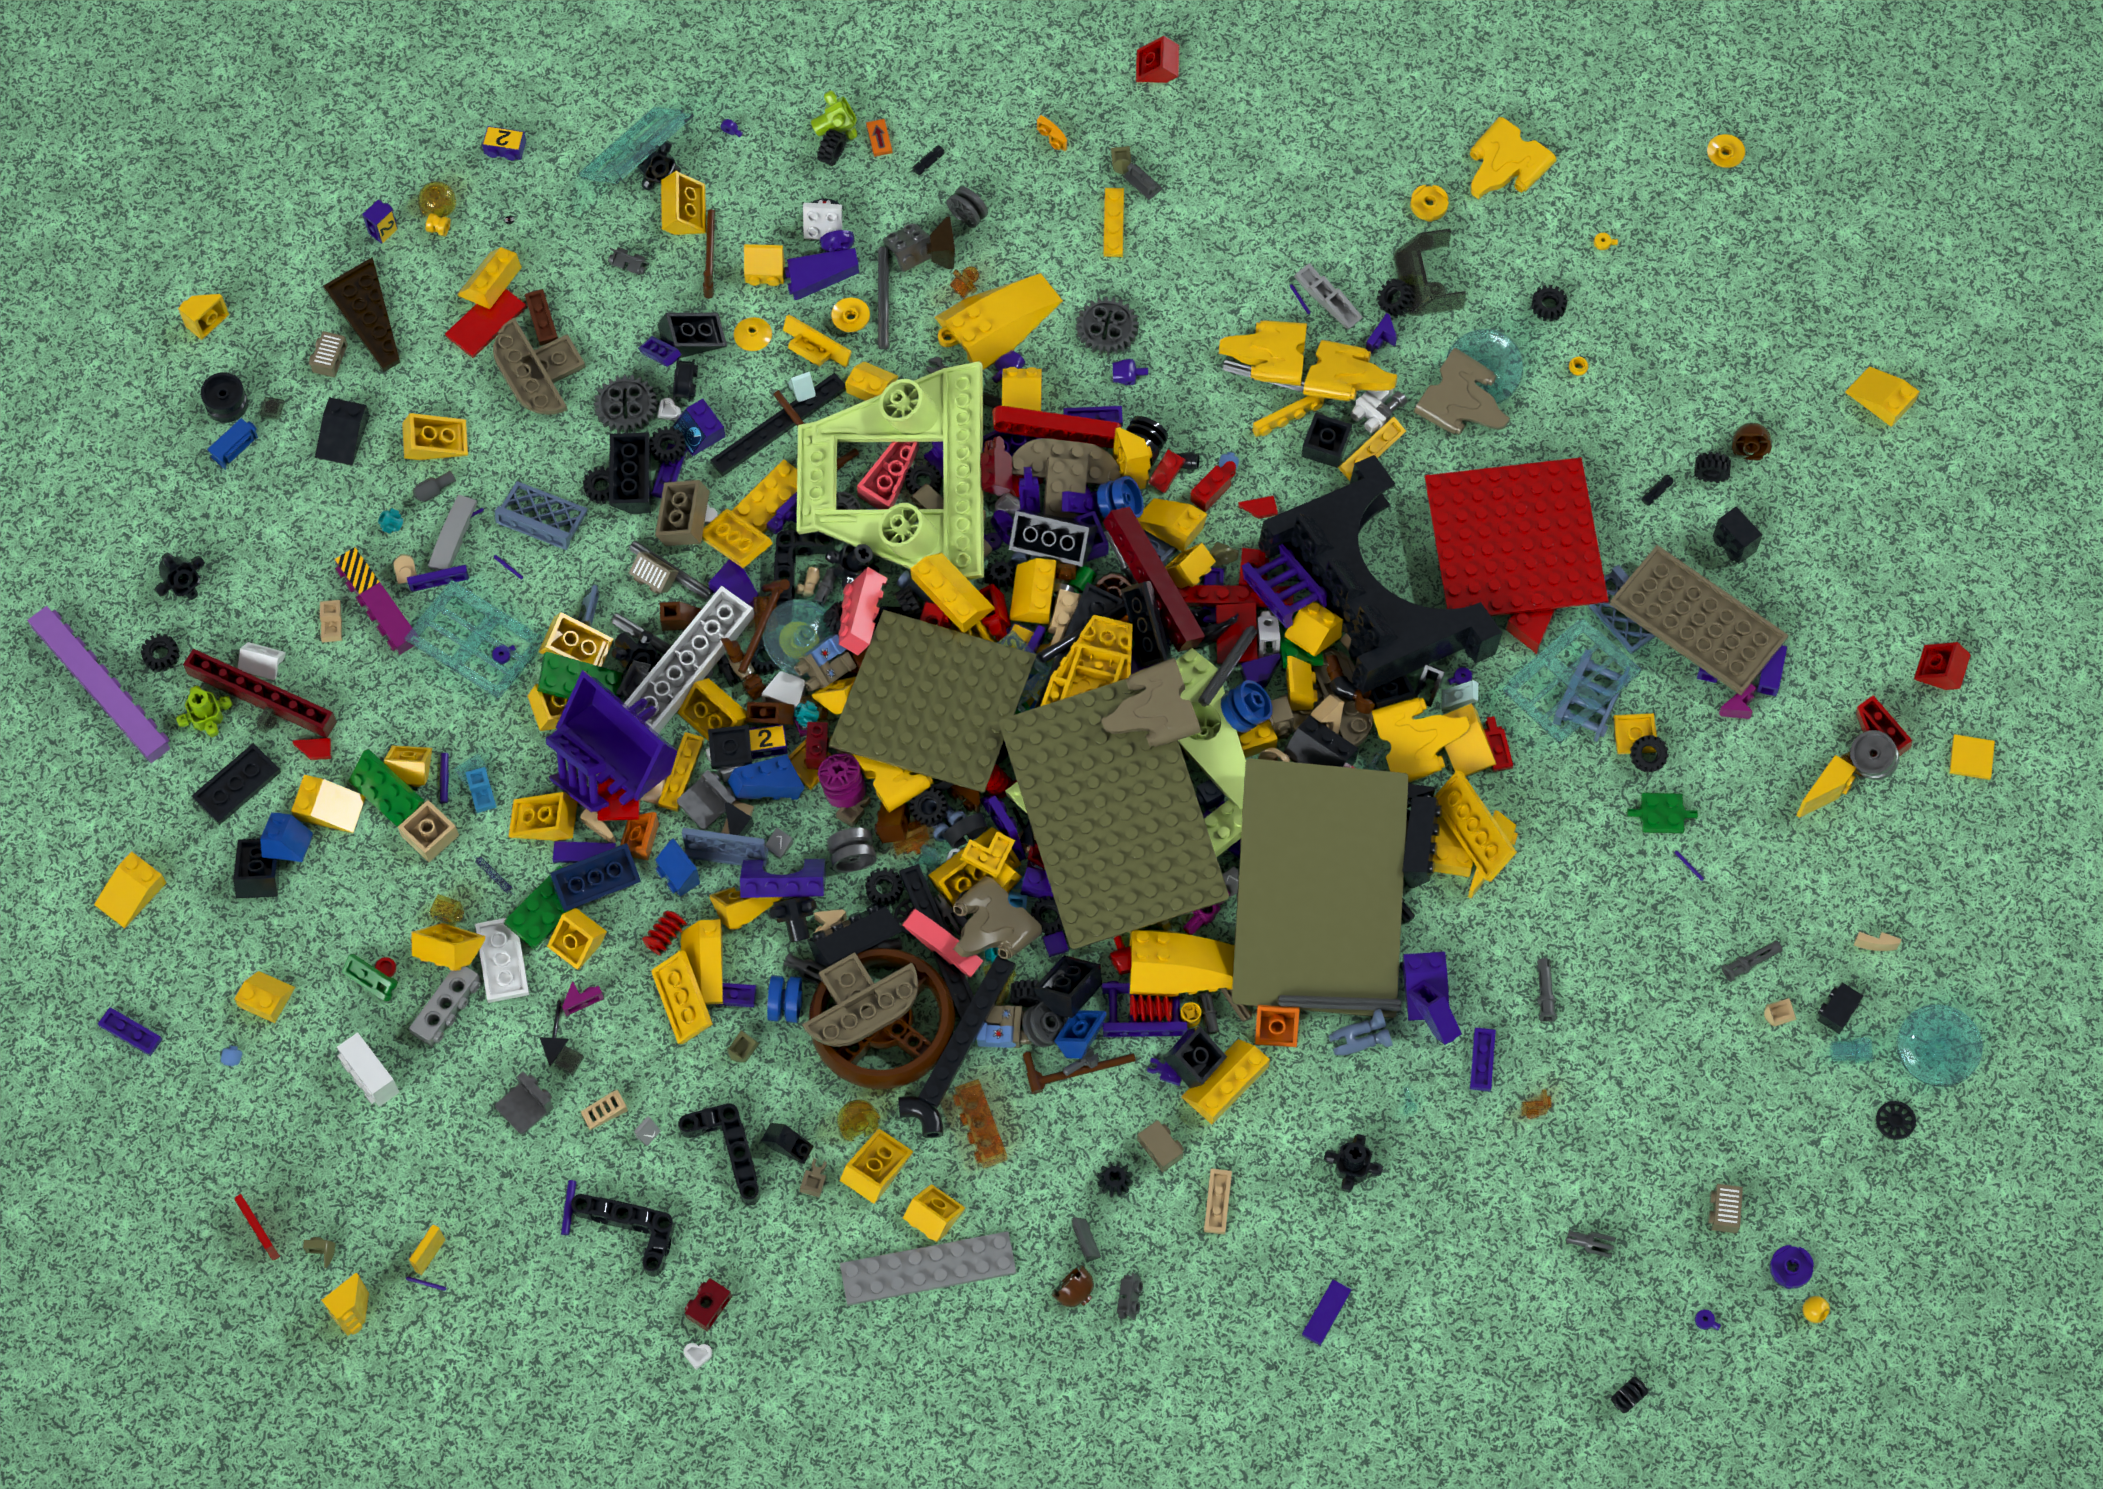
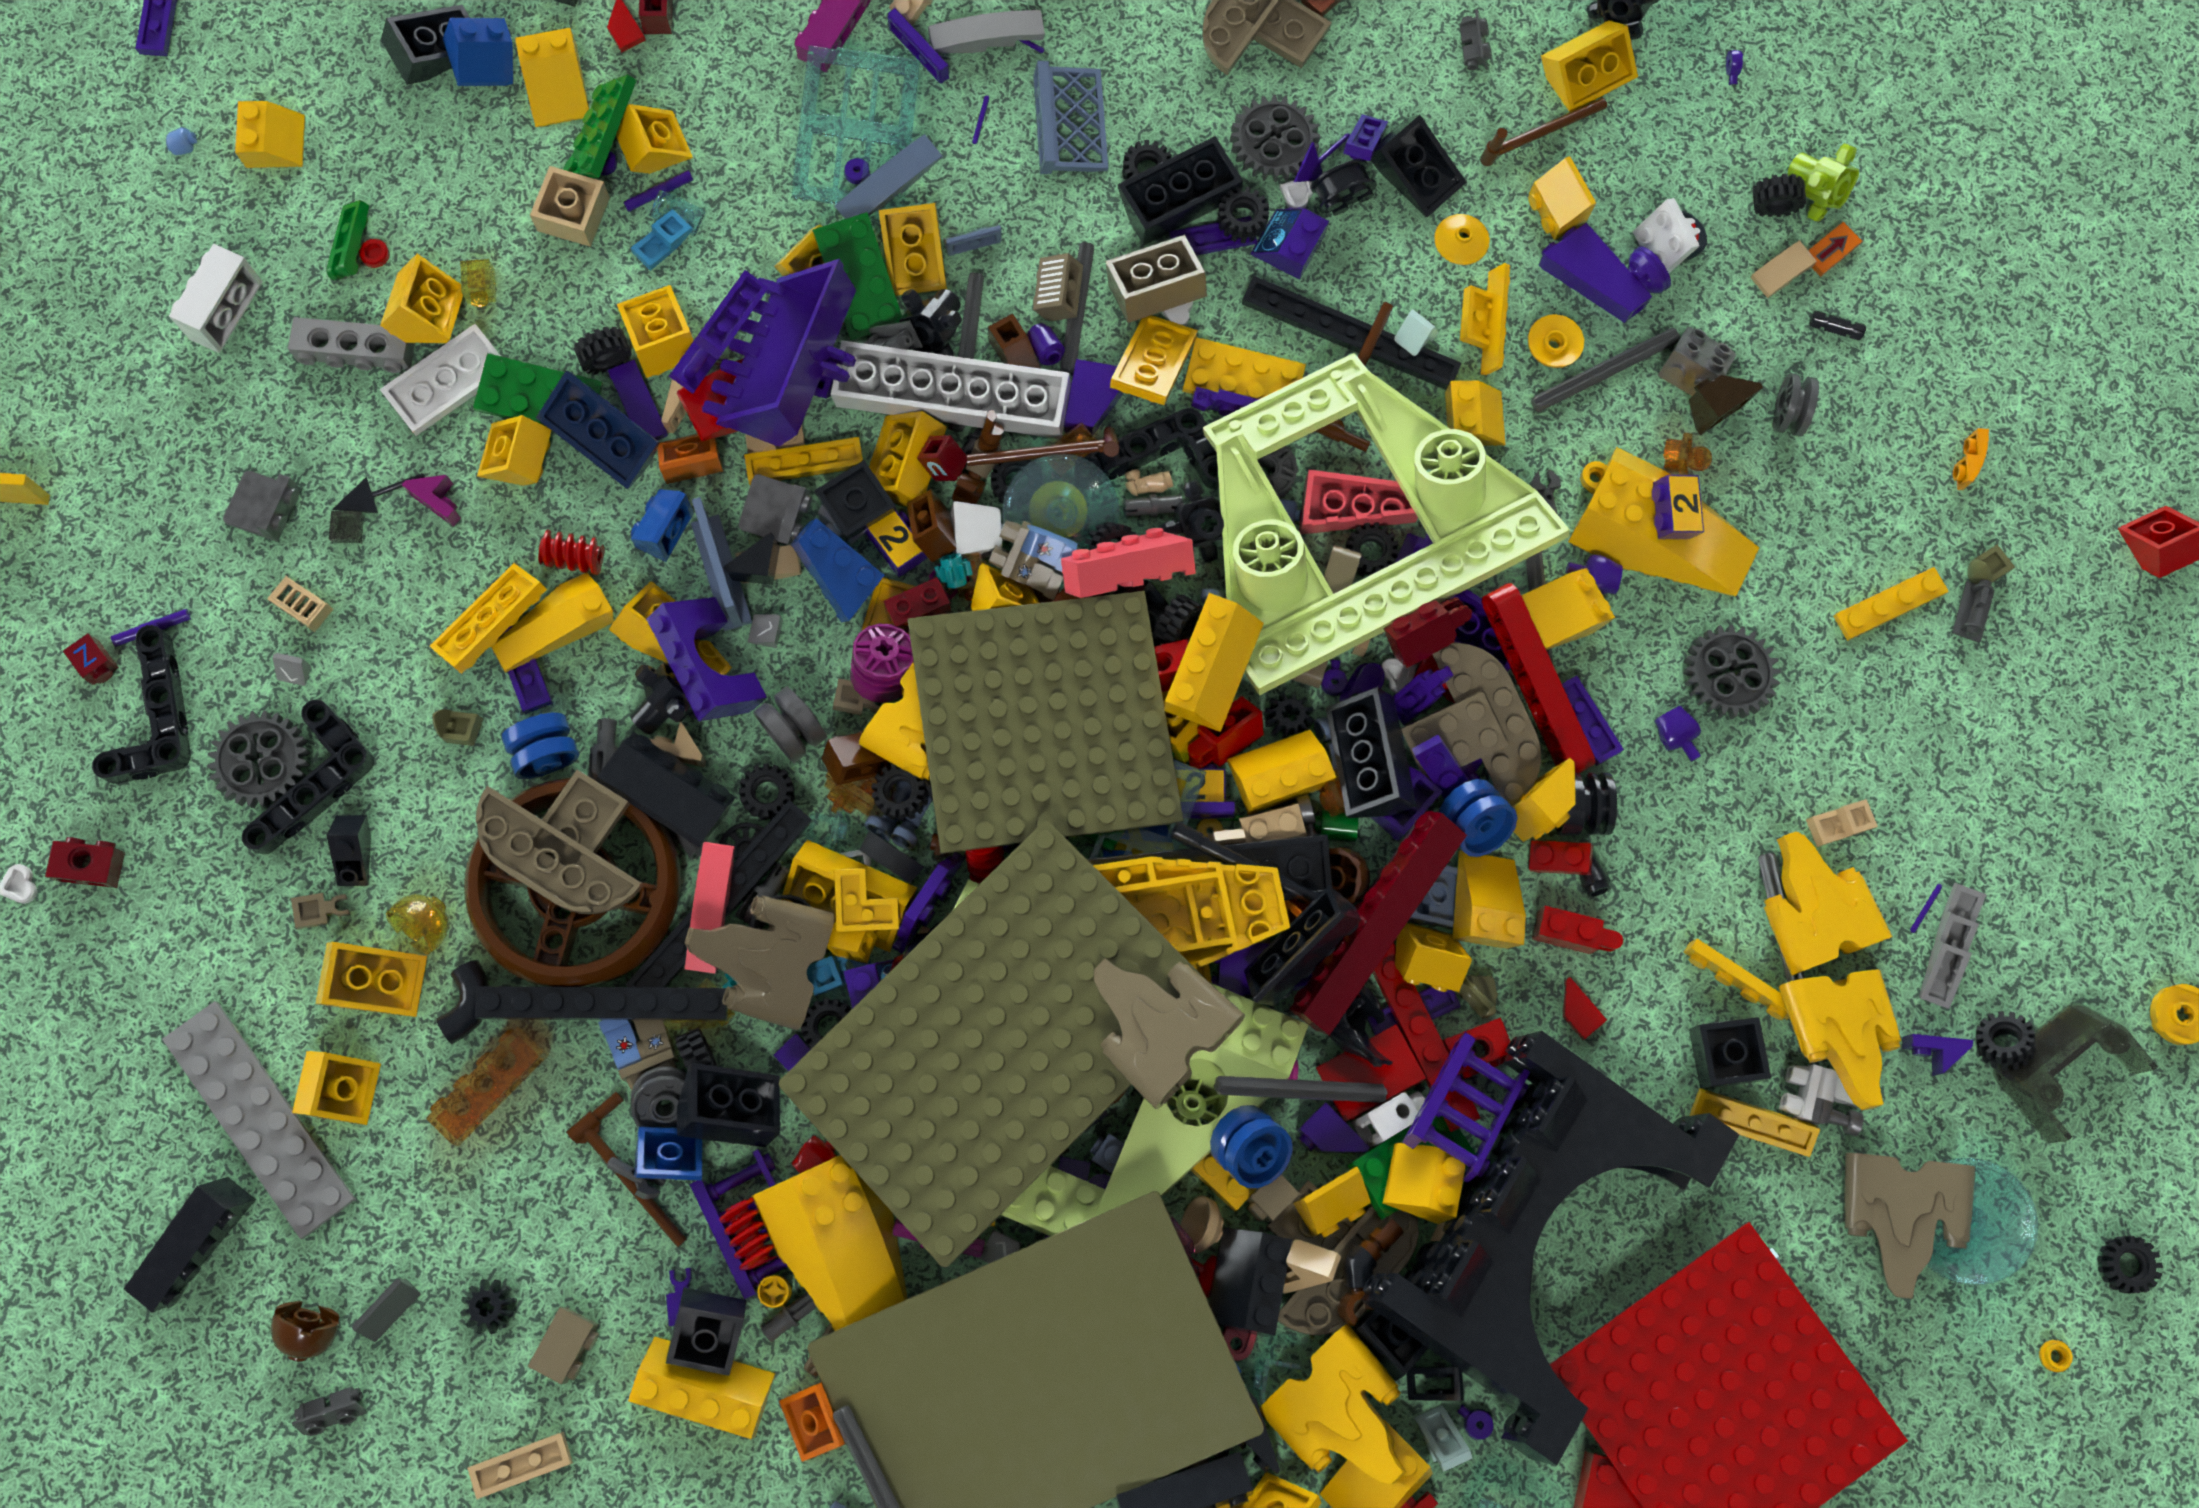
camera: 55 degrees right, 10 degrees up
dark purple piece [475,856,515,896] -> none
medium blue piece [1219,452,1239,469] -> none
none -> dark red brick [63,633,119,685]
none -> black wedge [124,1177,256,1313]
none -> dark grey gear [207,711,311,809]
none -> black tyre [574,327,632,375]
none -> sand blue slope [835,134,943,219]
none -> dark red brick [917,435,967,481]
none -> dark purple brick [1027,323,1065,365]
none -> dark purple piece [1294,133,1350,182]
none -> brick [1652,475,1704,539]
none -> tan slope [1750,240,1817,298]
none -> tan slope [1806,799,1878,847]

